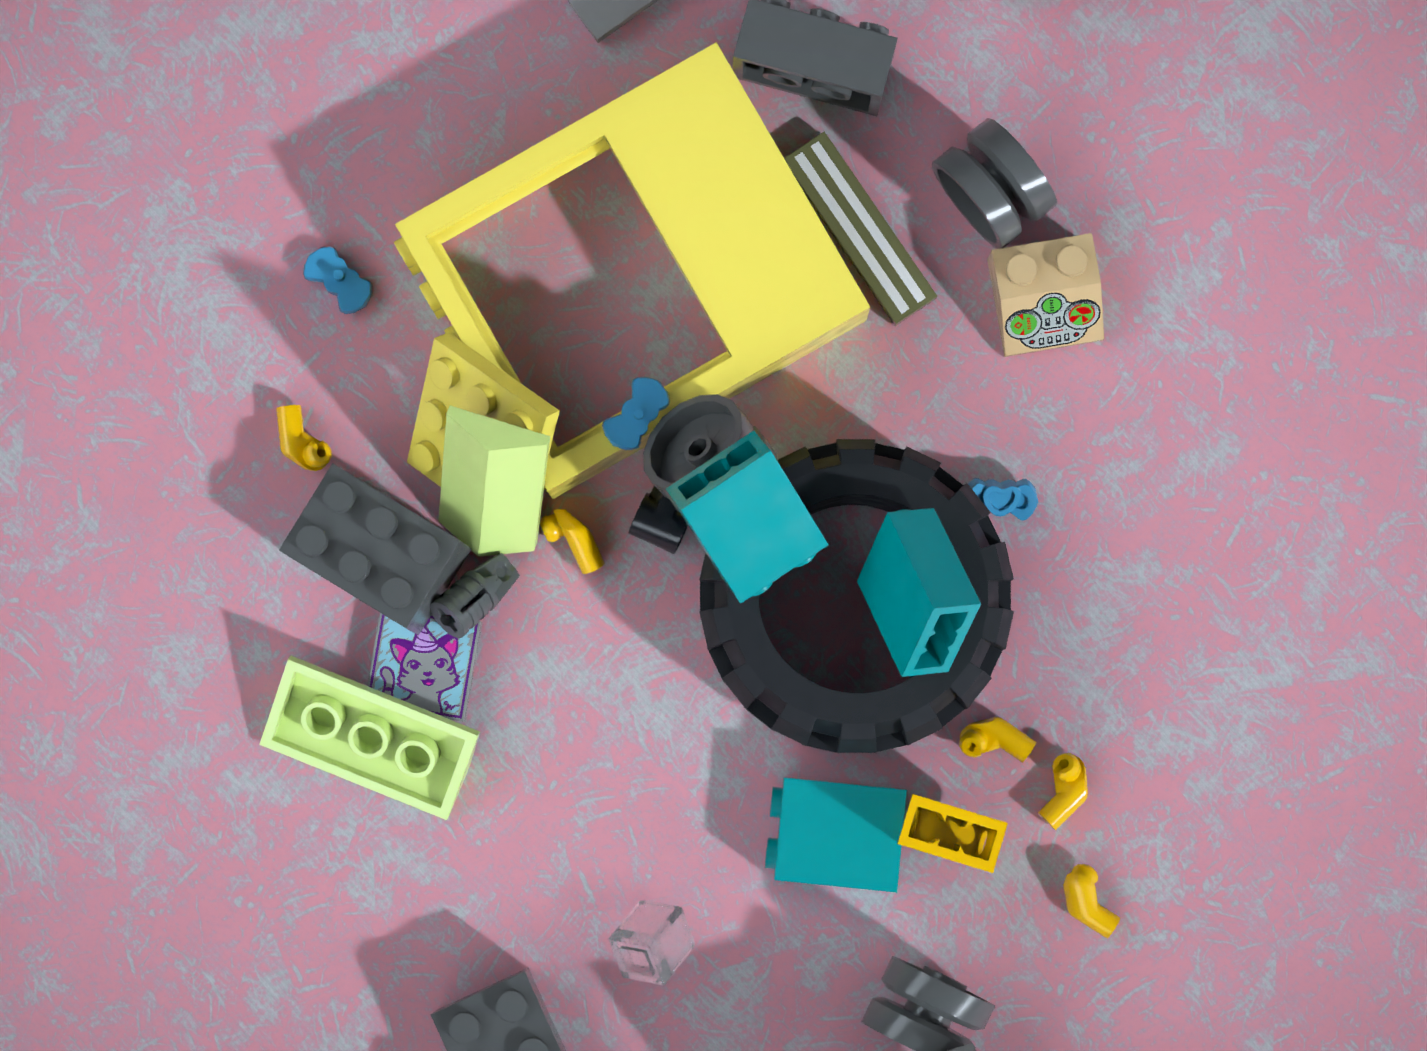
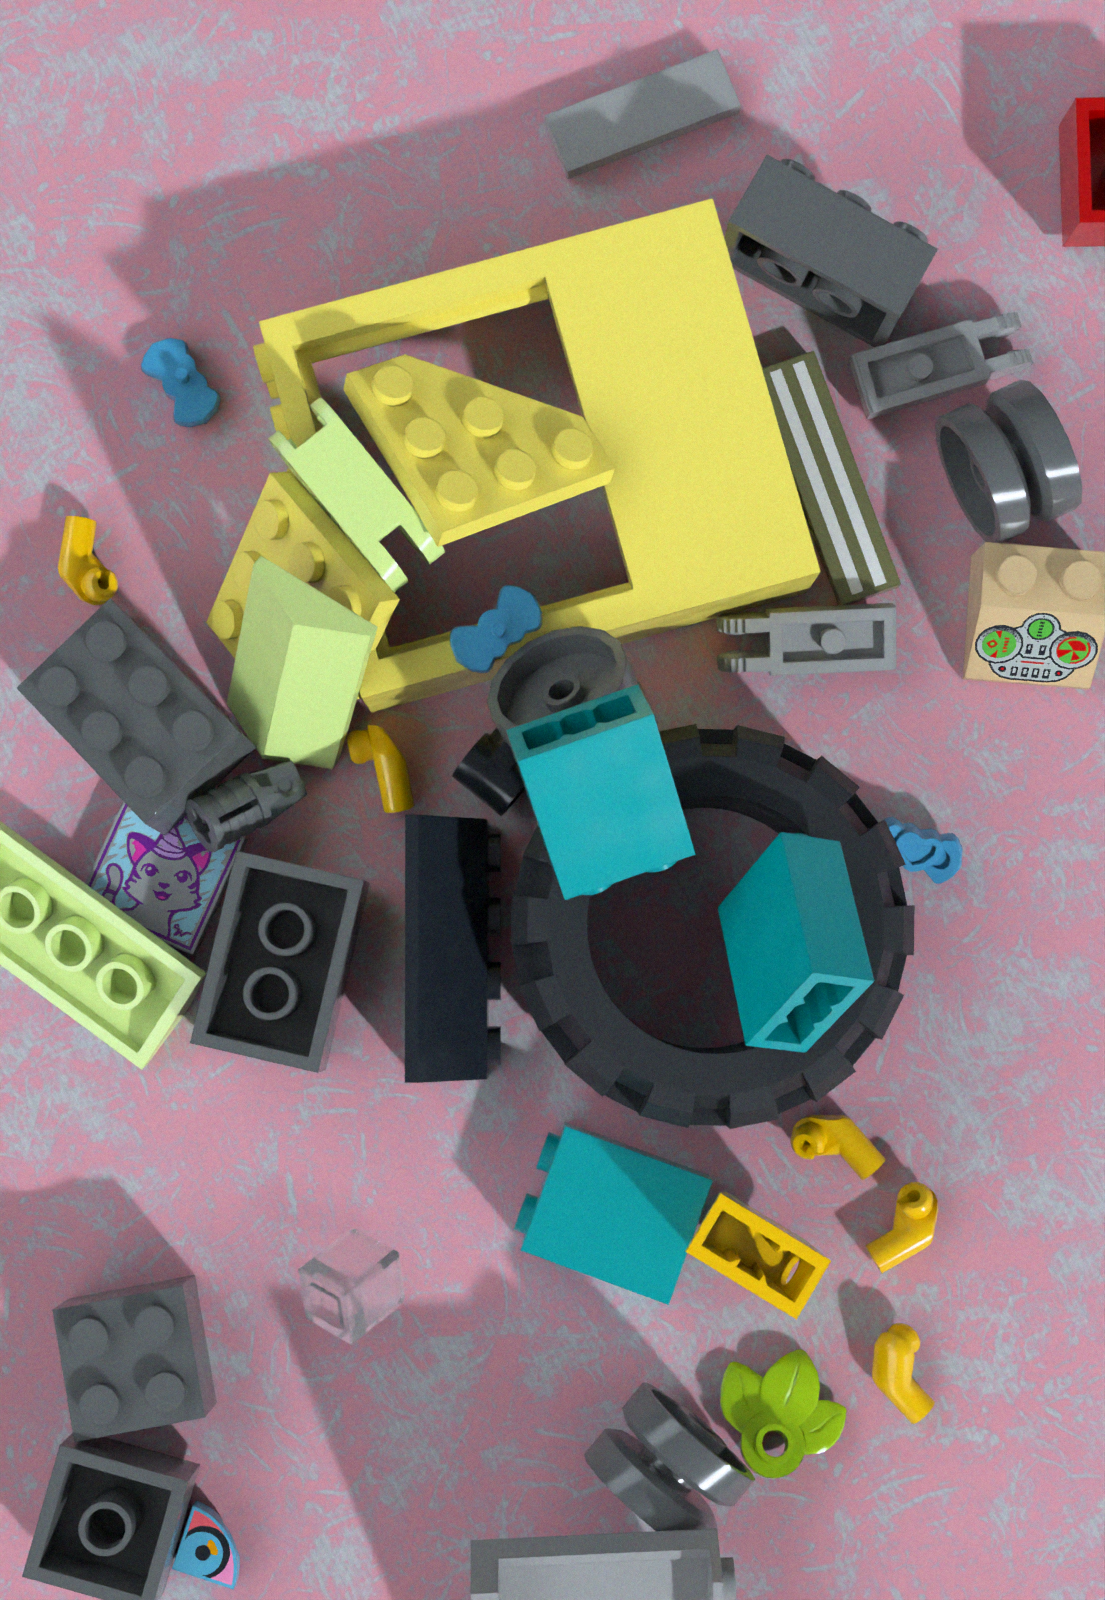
camera: 10 degrees right, 0 degrees up
none -> dark grey brick [190,851,370,1073]
none -> yellowish green piece [268,397,445,593]
none -> light yellow plate [343,354,616,547]
none -> black slope [405,815,501,1083]
none -> light grey hinge [717,603,896,676]
none -> lime plate [720,1349,846,1479]
none -> light grey hinge [848,312,1033,420]

